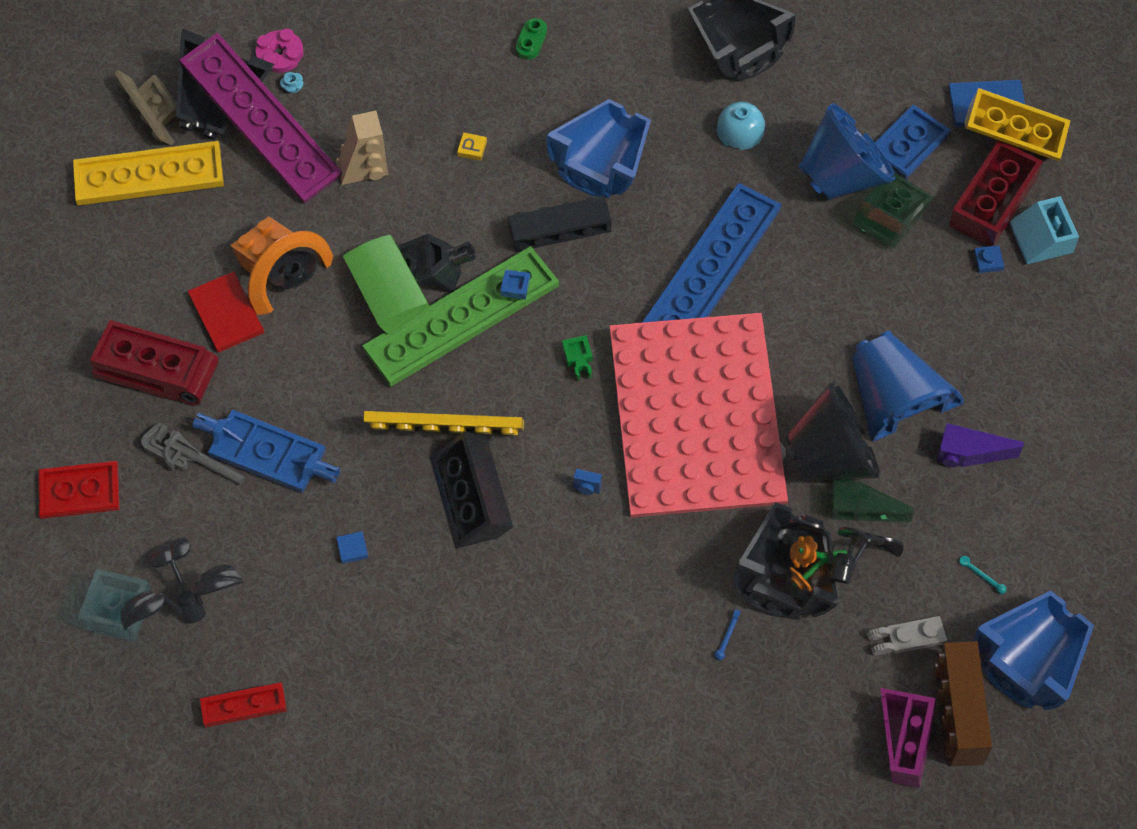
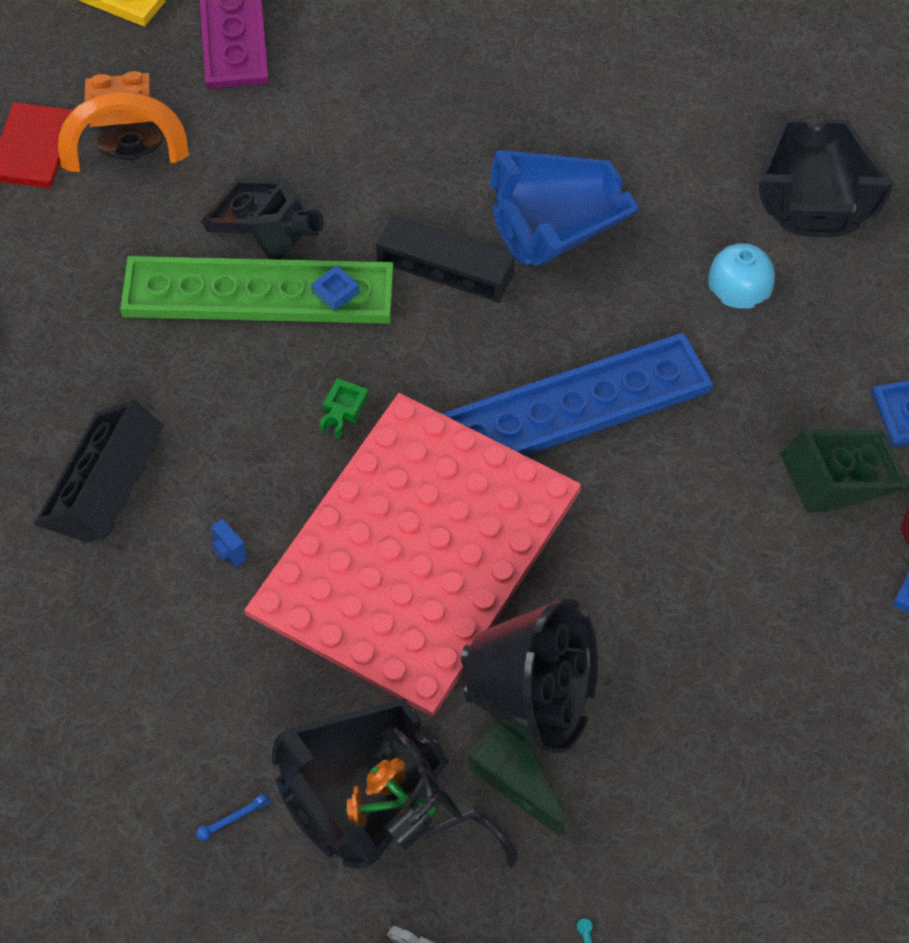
camera: 35 degrees right, 5 degrees down
tan wedge [336,111,388,185] -> none
bright green slope [343,235,430,335] -> none
yellow plate [364,411,524,435] -> none
yellow tile [457,133,487,161] -> none
green plate [516,18,547,60] -> none
blue cone [799,103,896,200] -> none
blue cone [852,331,964,442] -> none
dark purple slope [937,423,1024,468] -> none

